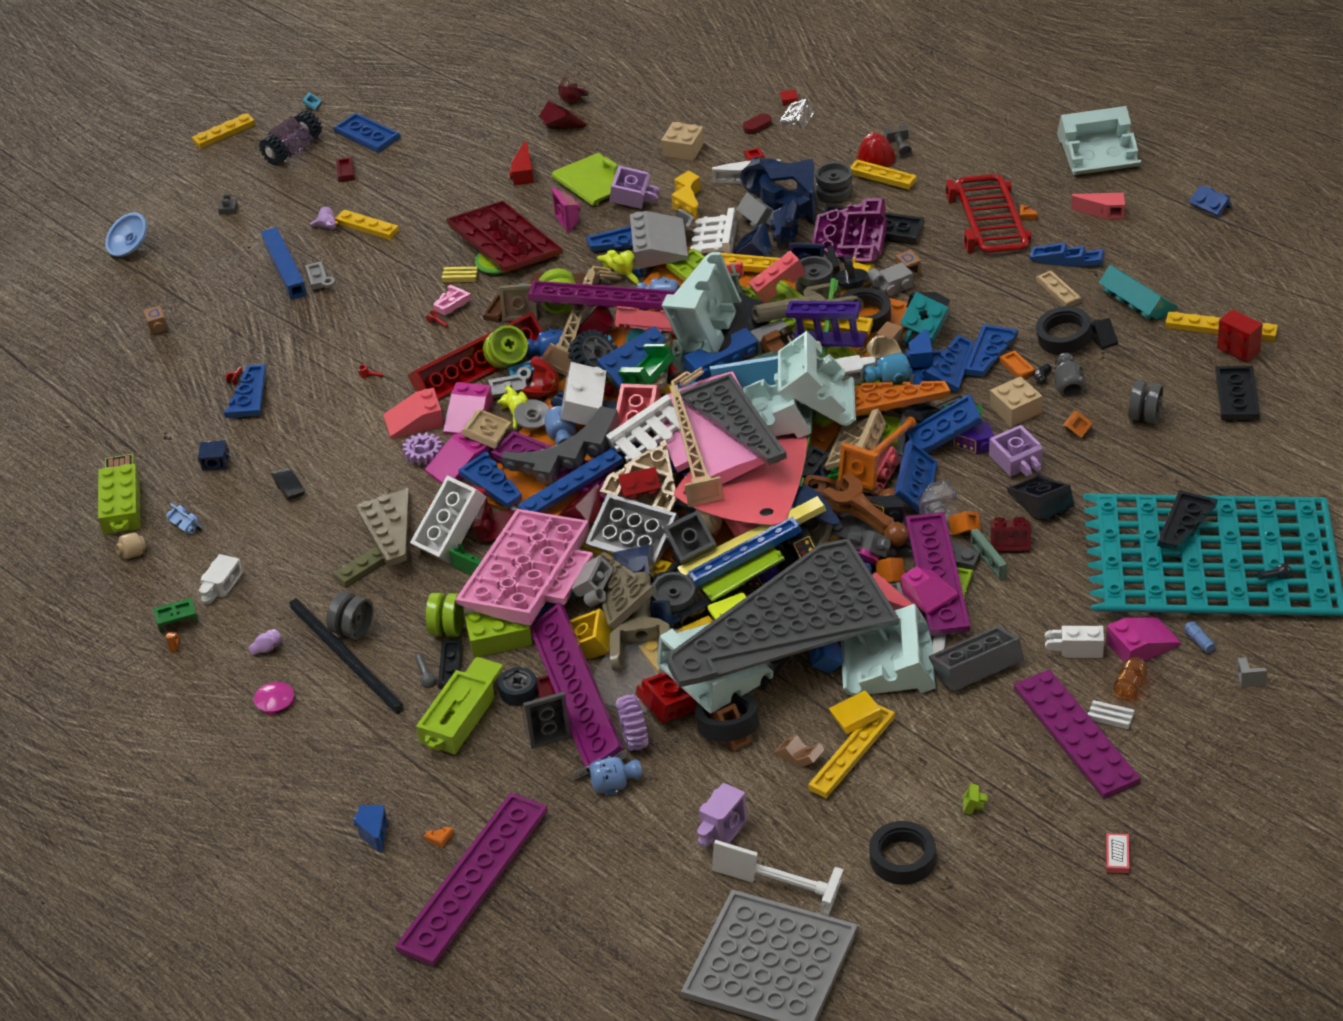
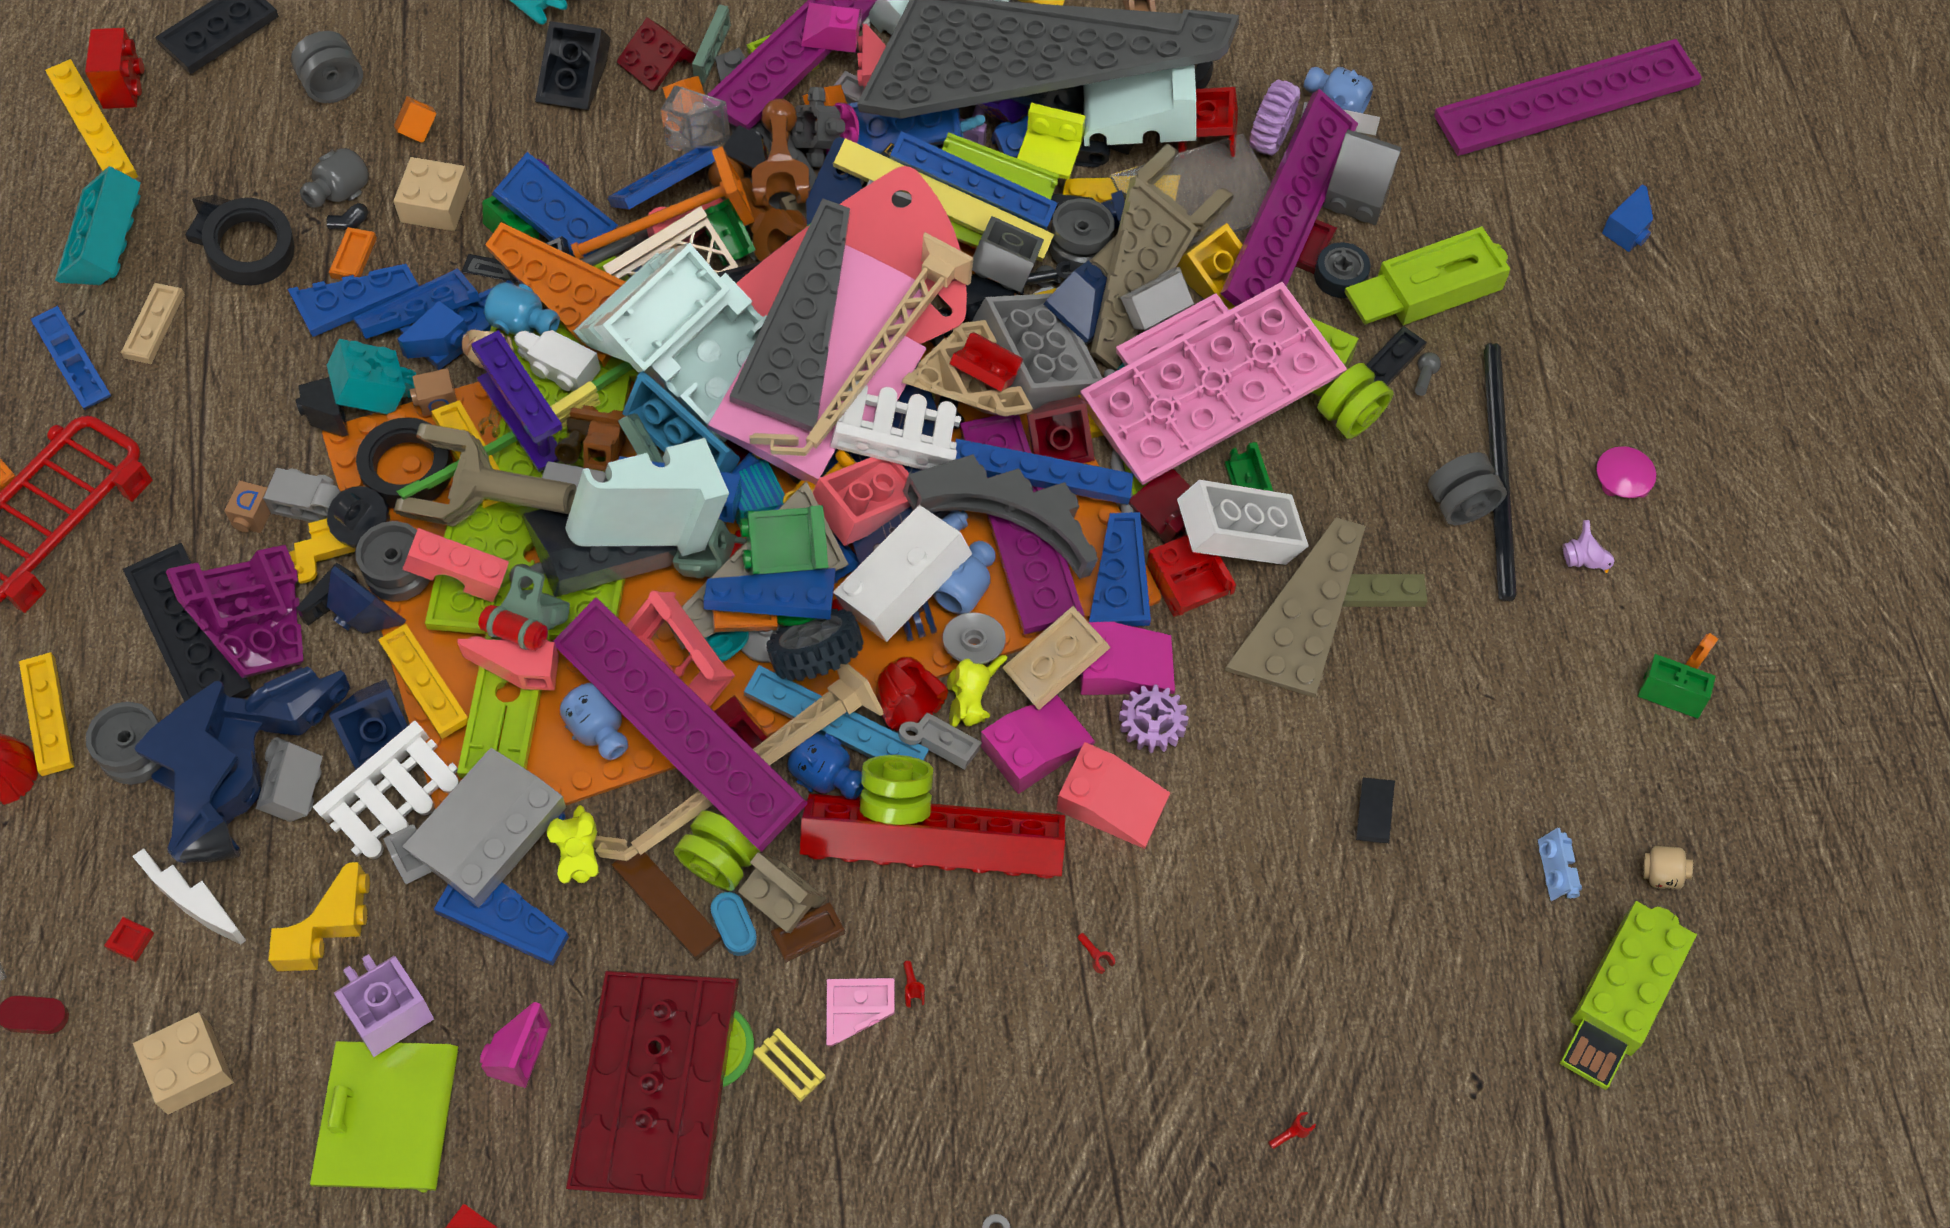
camera: 145 degrees left, 20 degrees up
dark blue head [198,440,230,471] -> none
white hinge [199,554,243,605] -> none
blue wing [224,364,266,418] -> none
orange tile [424,827,454,848] -> none
lavender hinge [989,425,1043,477] -> none

